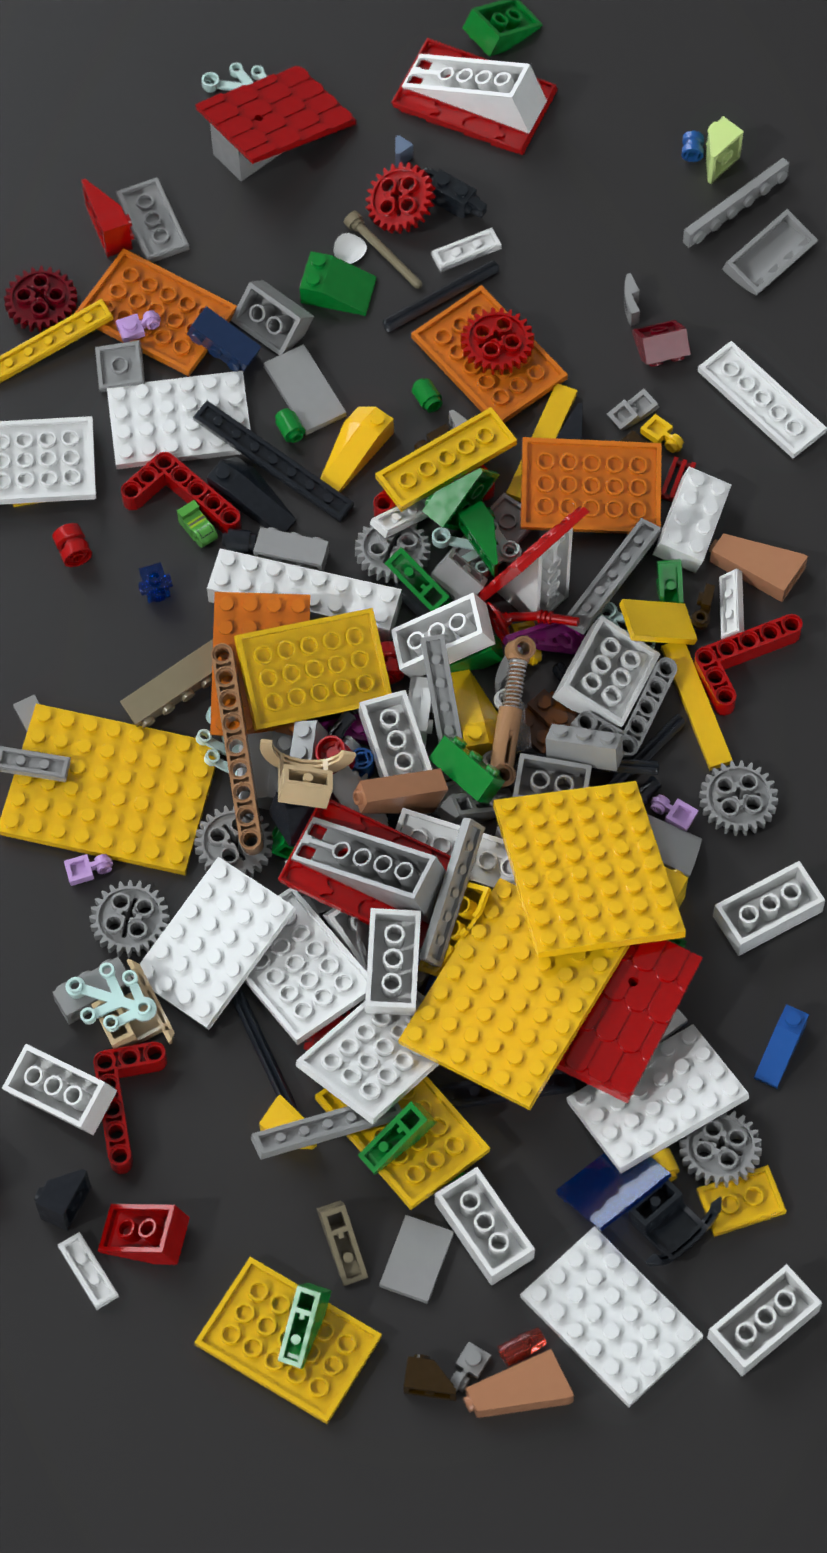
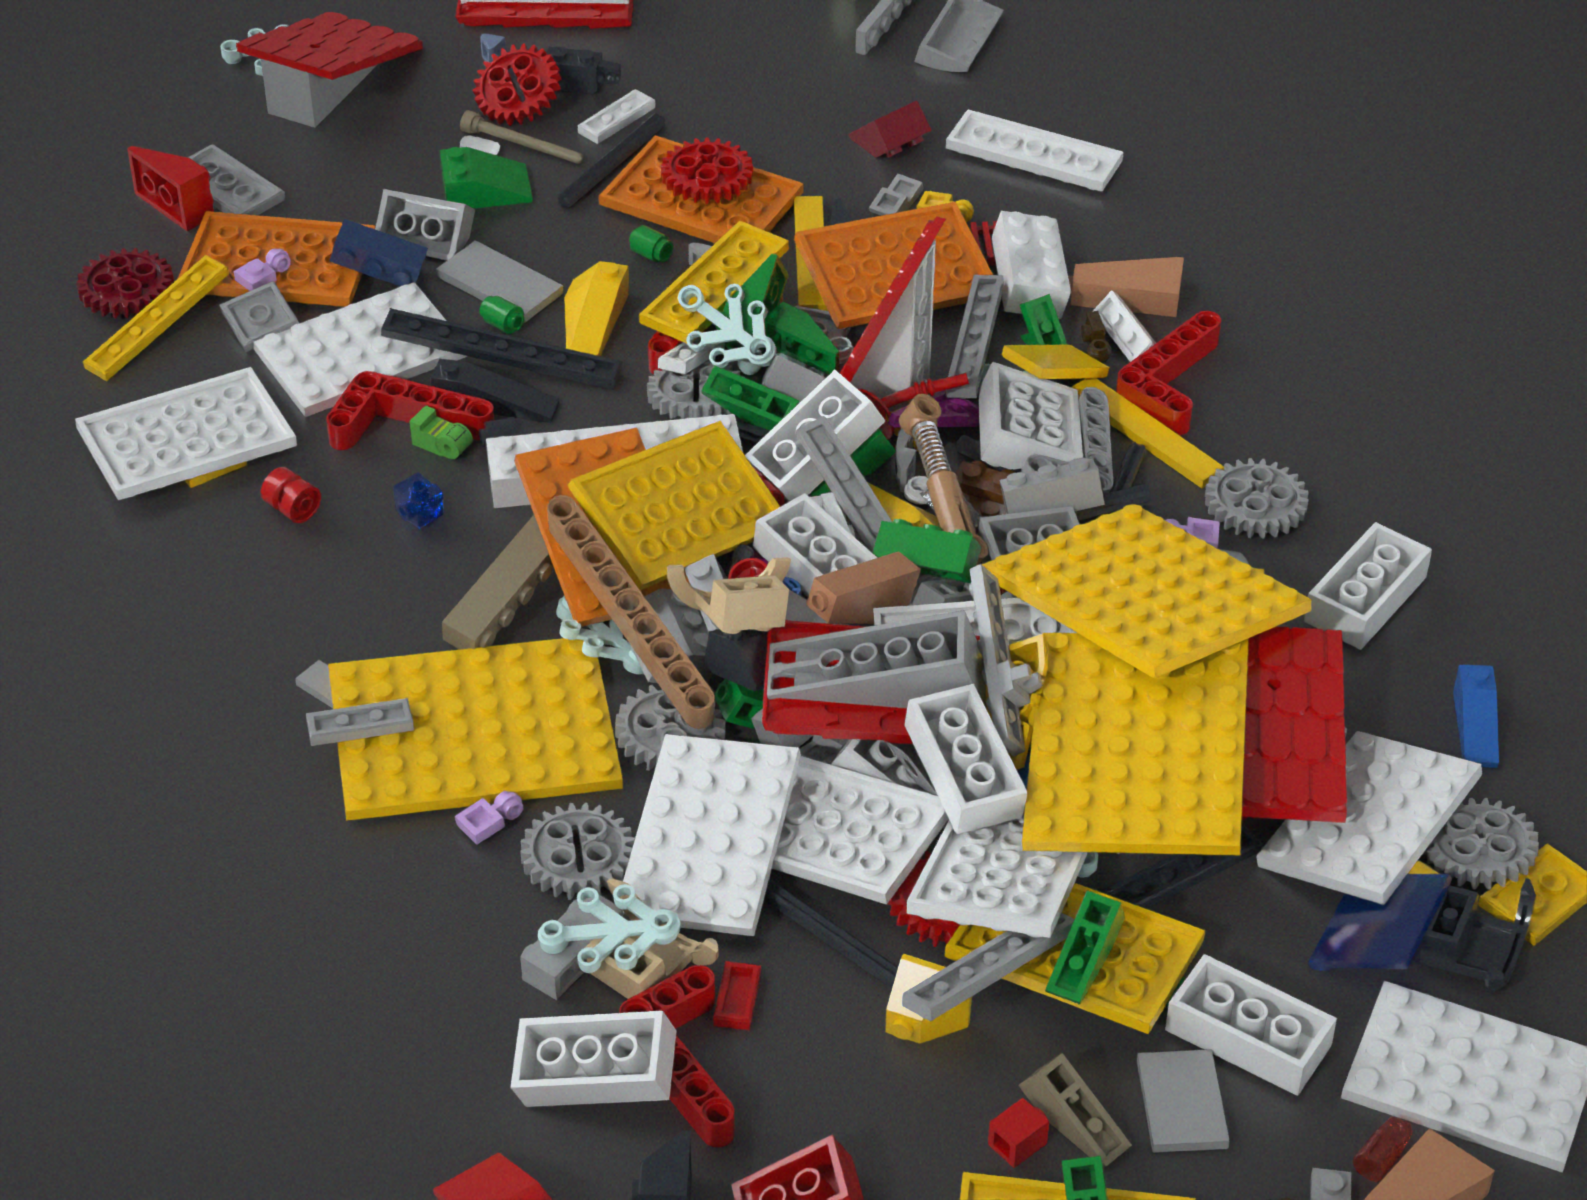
camera: 25 degrees left, 20 degrees down
light grey brick [253,527,329,572] -> none
light grey slope [624,273,640,326] -> none
none -> light aqua plant [678,284,776,368]
none -> red tile [713,961,761,1031]
none -> red brick [988,1098,1049,1168]
none -> light grey tile [997,660,1042,708]

